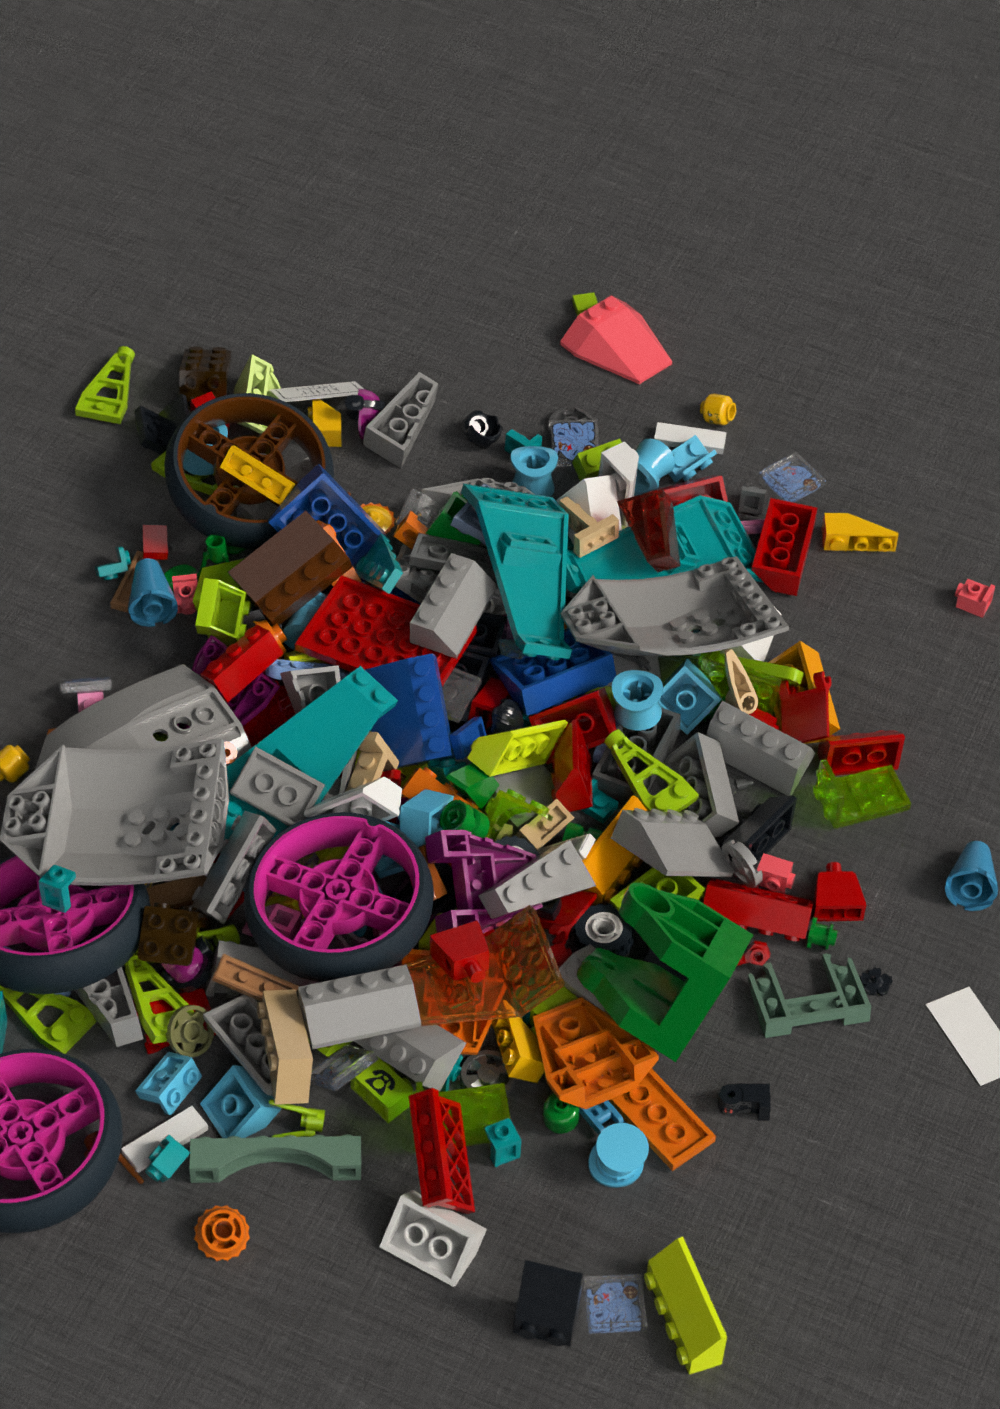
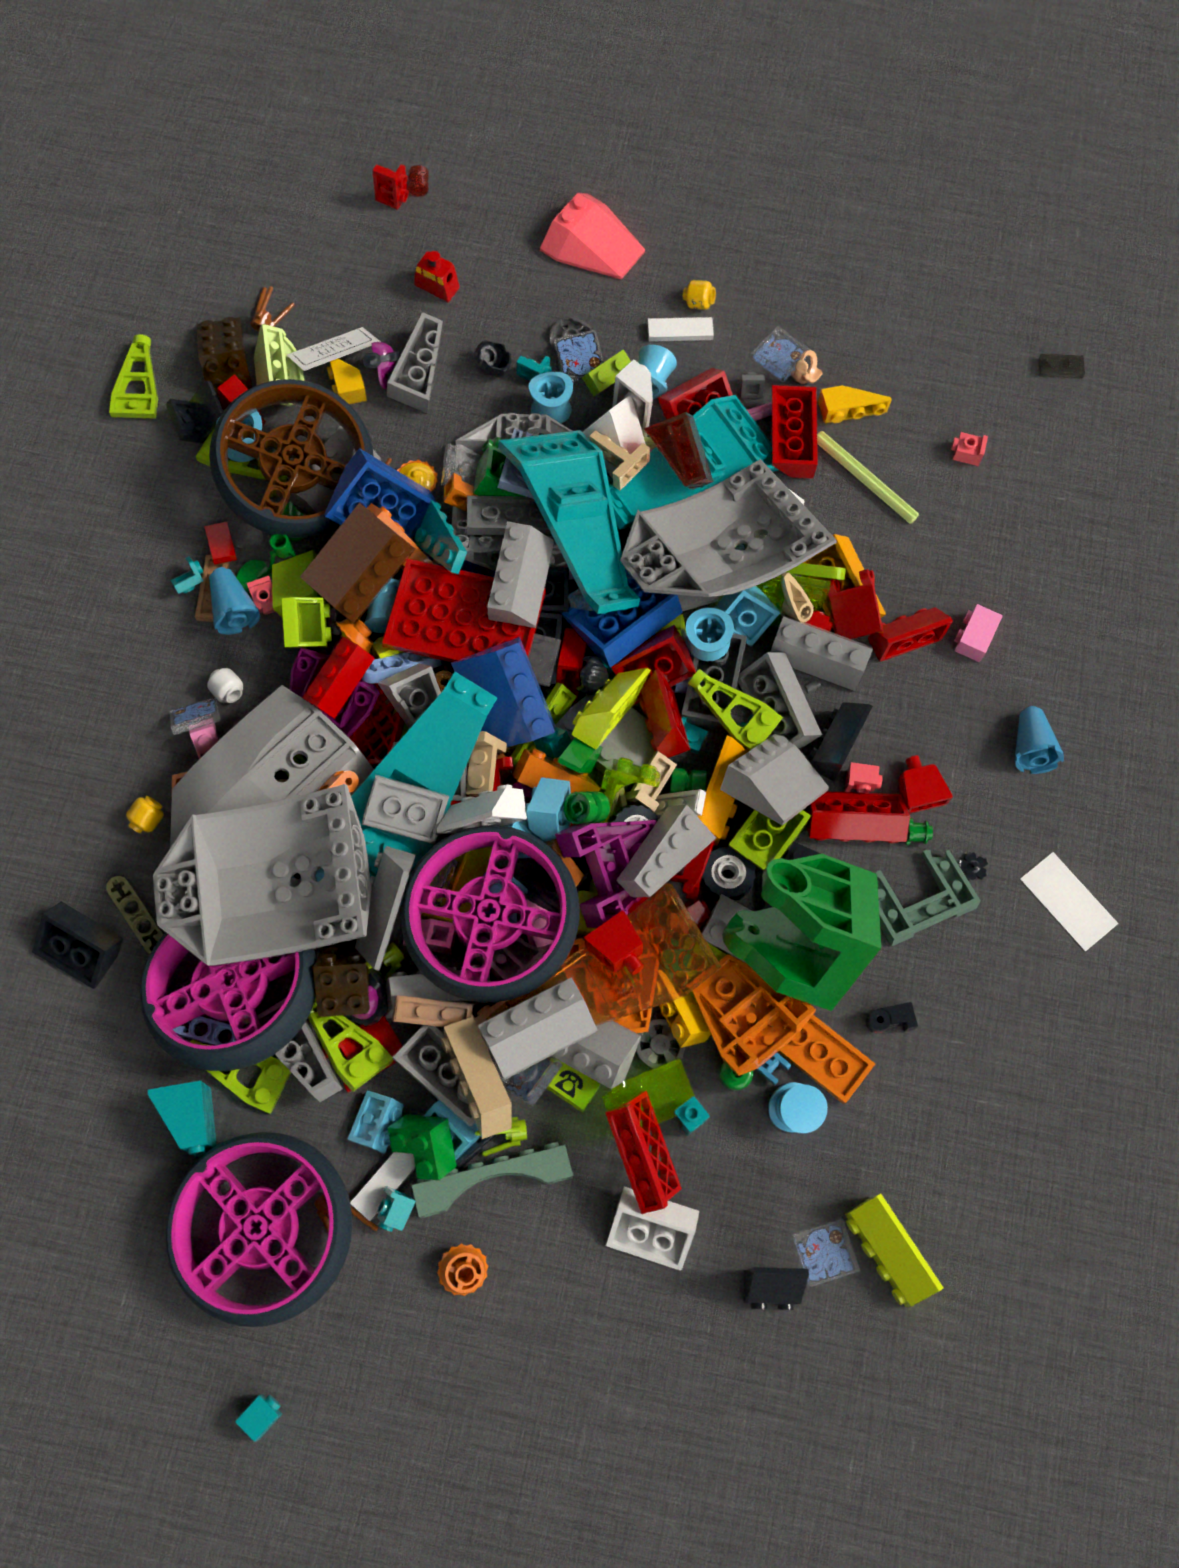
camera: 15 degrees left, 20 degrees up
teal bracket [38,865,76,913] -> none
olive wheel [166,1005,214,1057] -> none
yellow plate [220,446,295,505] -> none
blue tile [449,717,487,760] -> none
lime tile [572,292,598,316] -> none
medium azure bracket [669,435,717,483] -> none
light grey piece [722,839,763,888] -> none
red piece [736,941,771,967] -> none
clear neon green bracket [813,759,912,829] -> none
none -> white head [207,668,243,703]
none -> dark orange plant [250,286,295,332]
none -> red bracket [372,164,409,210]
none -> green brick [387,1115,457,1181]
none -> clear red wheel [408,165,429,197]
none -> red torso [414,251,460,303]
none -> black piece [456,1134,497,1169]
none -> light nougat piece [790,350,823,384]
none -> yellowish green axle [817,431,919,523]
none -> bright pink brick [954,604,1003,663]

